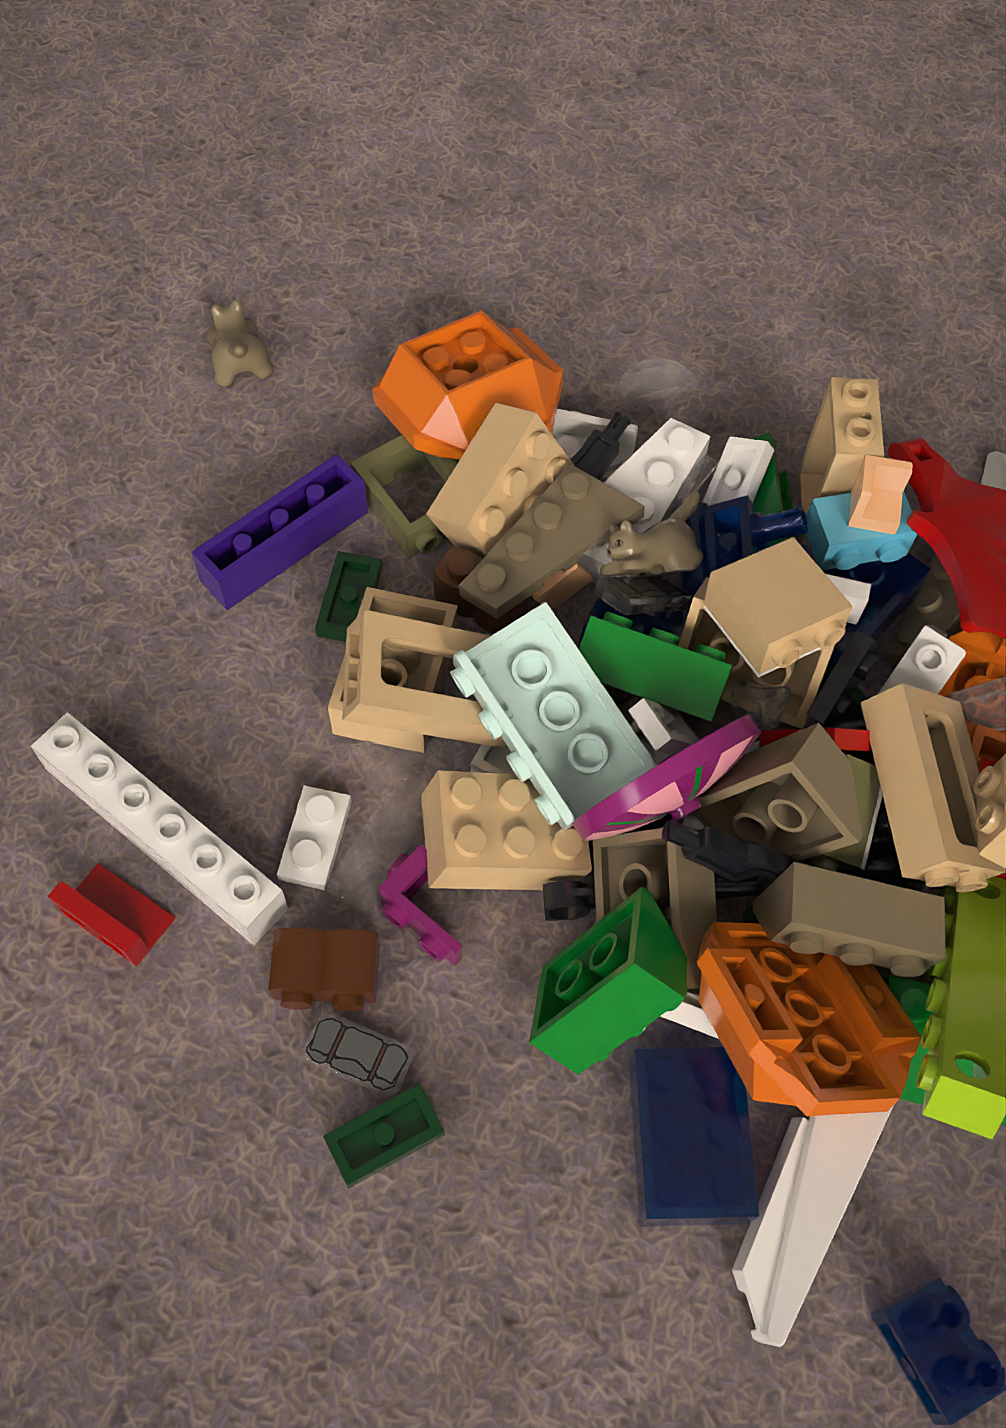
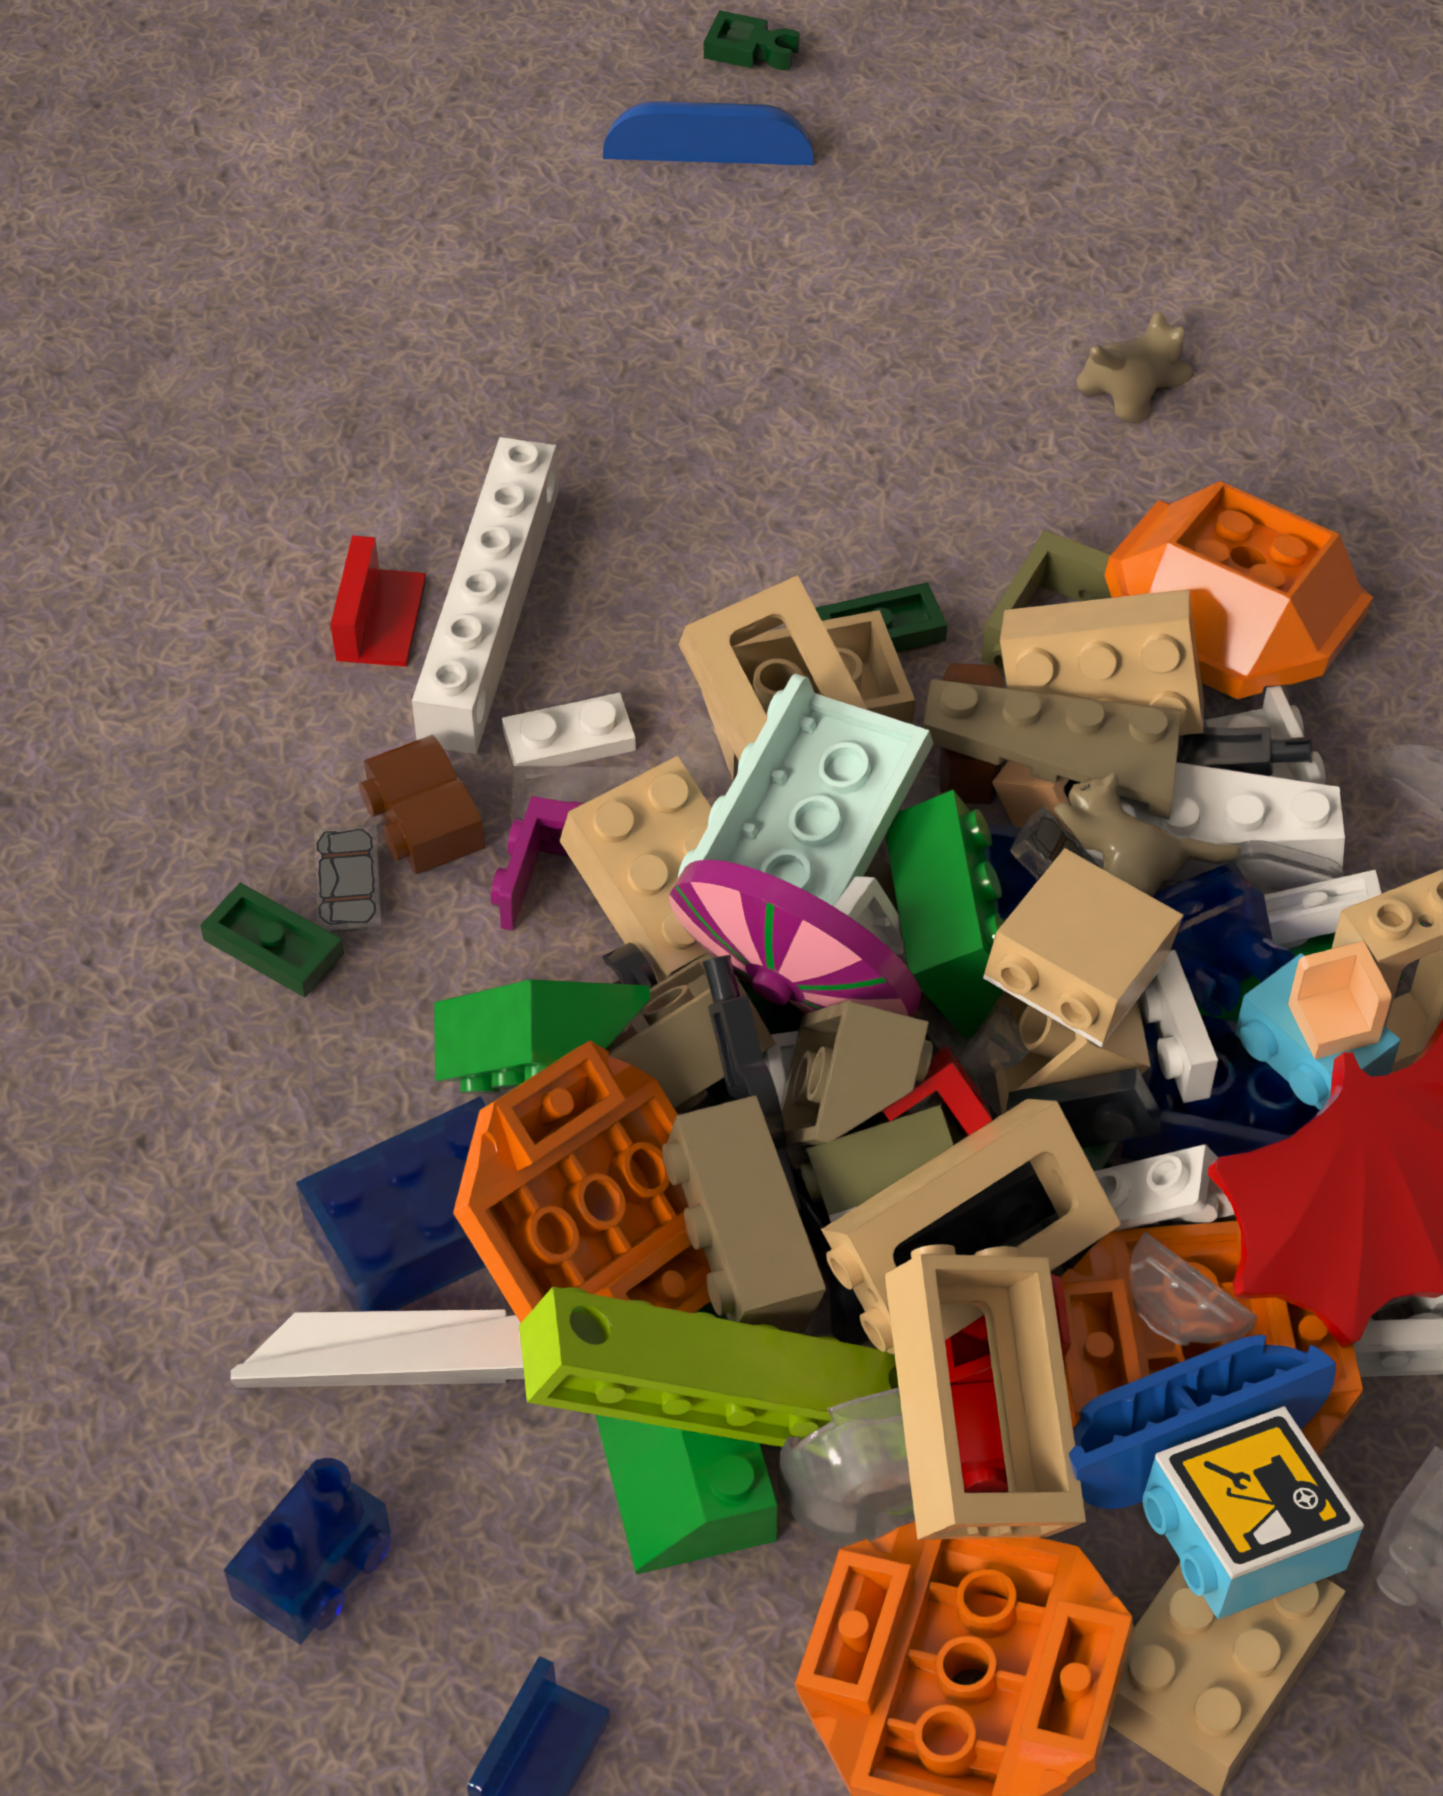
camera: 65 degrees right, 10 degrees down
dark purple brick [191,454,368,610] -> none

